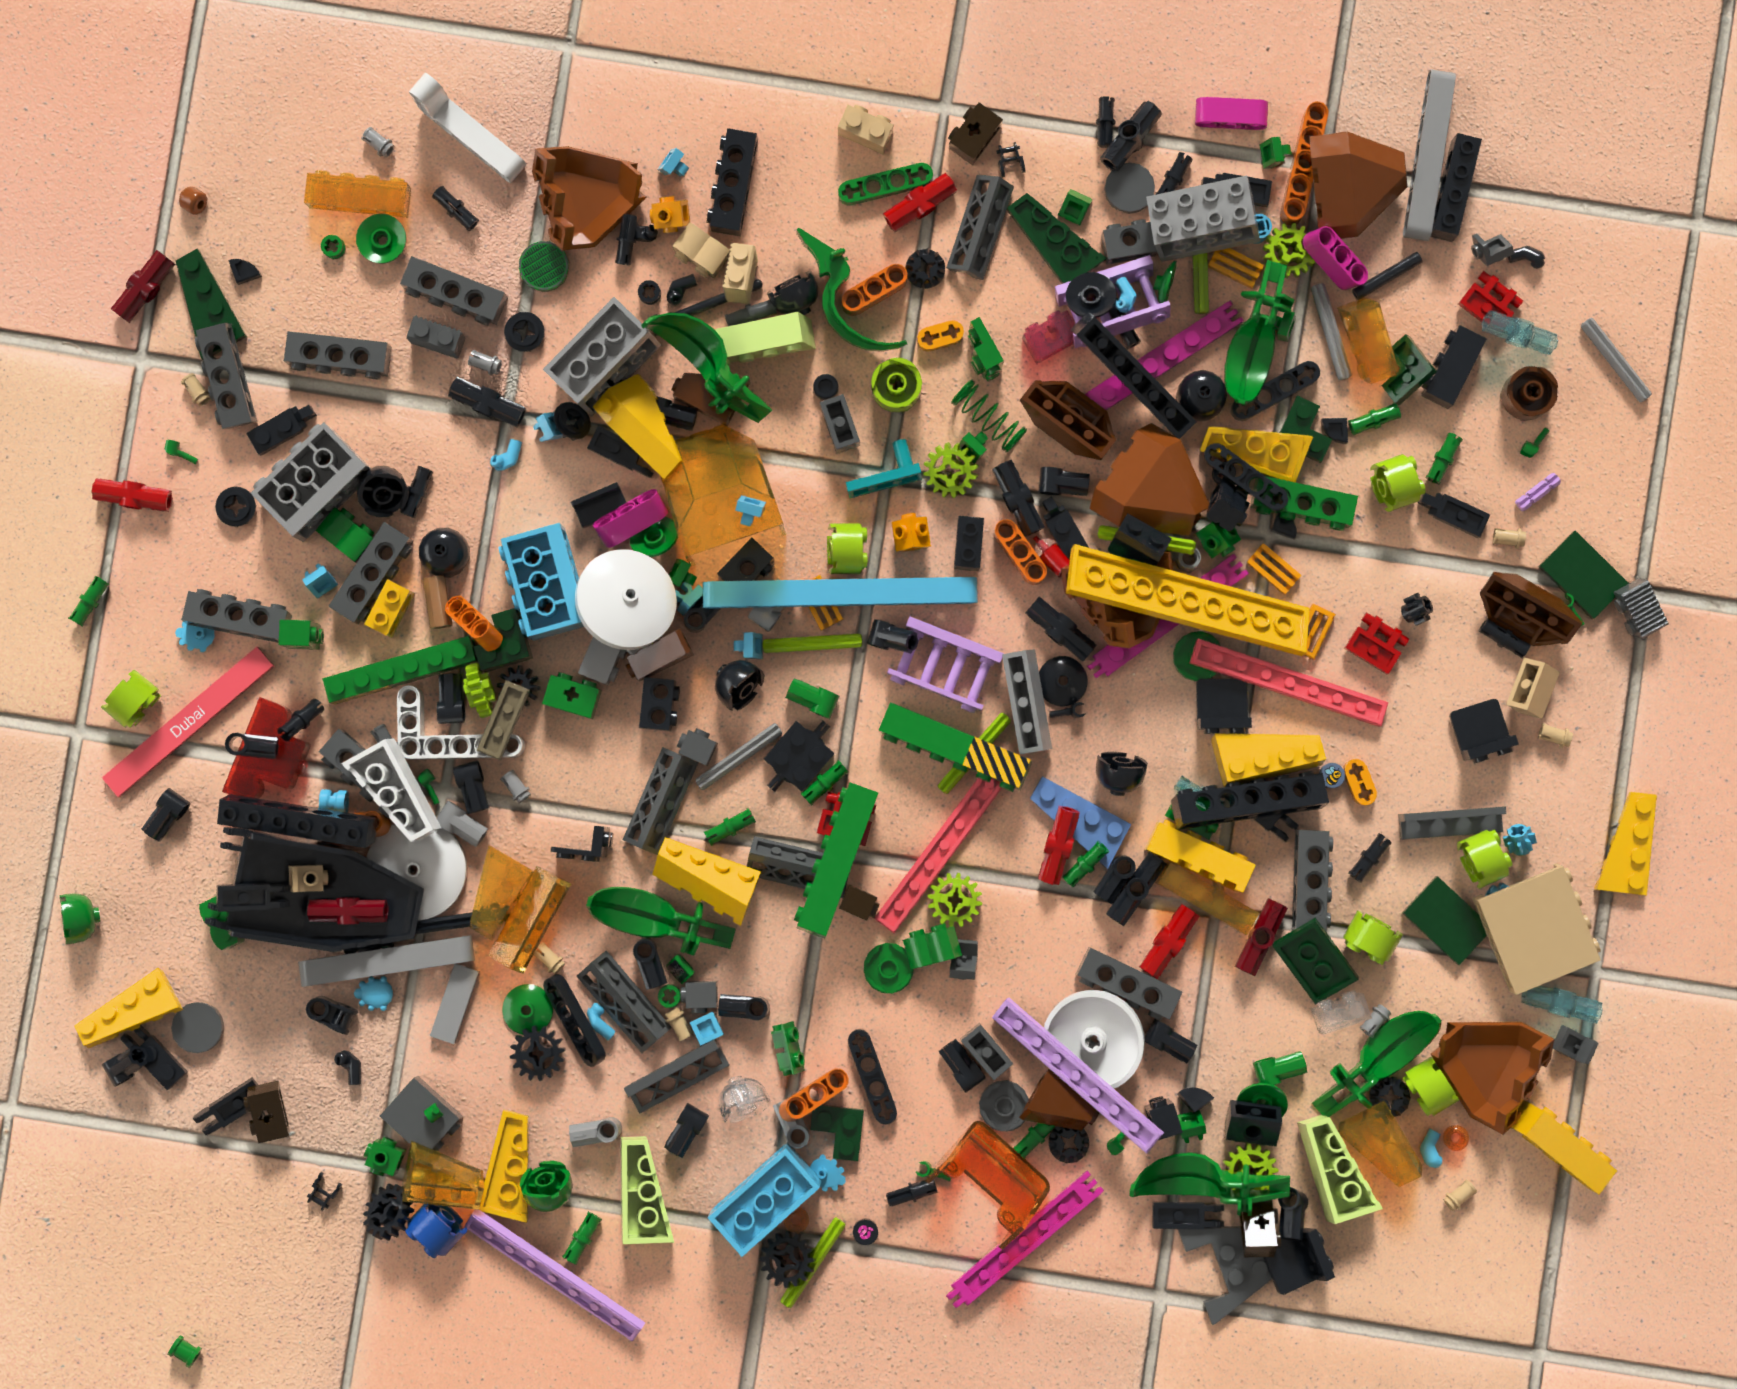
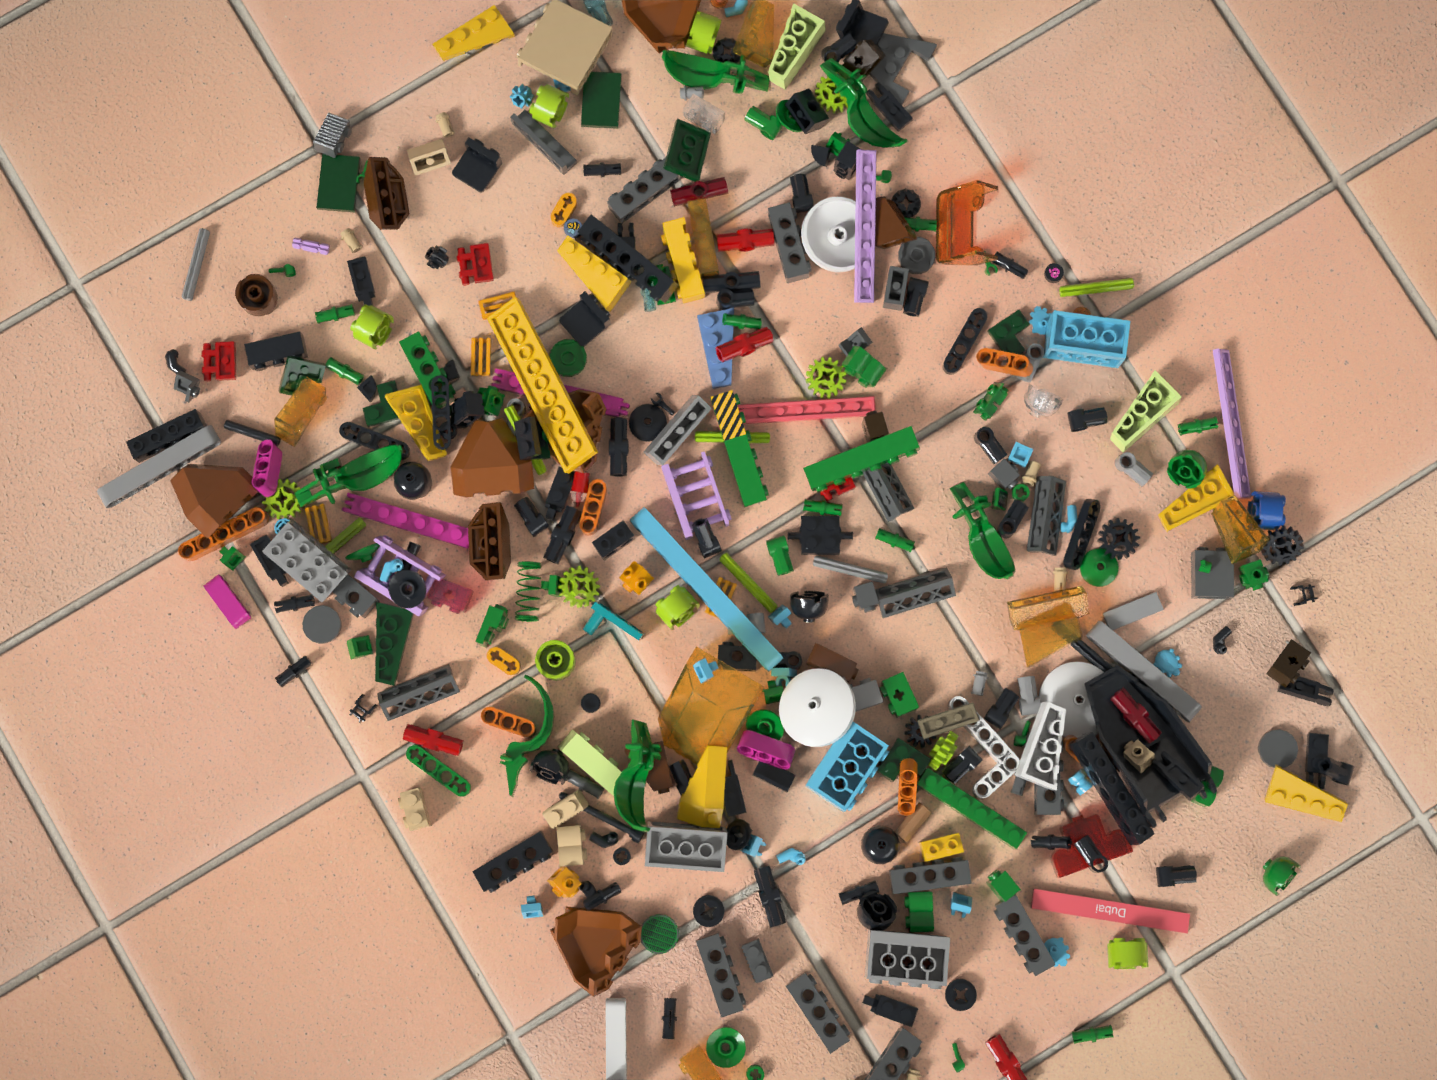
camera: 130 degrees left, 5 degrees down
black piece [306,996,358,1035] -> none
light grey pin [468,350,502,375] -> none
black bracket [550,825,613,862] -> none
dark grey fence [624,1039,730,1114] -> none
black brick [639,677,680,731] -> none
yellow wedge [652,837,761,926] -> none
black gear [759,1231,816,1288] -> none
dark grey brick [820,394,860,454] -> none
green tile [864,943,914,994] -> none
black gear [905,248,945,289] -> none
dark pink hinge [946,1170,1104,1308] -> none
dark brown brick [948,102,1003,165] -> none
black brick [1071,312,1197,439] -> none
black cylinder [1096,752,1148,796] -> none
black piece [1100,101,1162,172] -> none
coral tile [1189,639,1389,727] -> none
light grey axle [1311,283,1352,380] -> none
lime brick [1343,910,1403,965] -> none
black pin [1479,618,1531,658] -> none
clear light blue piece [1481,311,1558,355] -> none

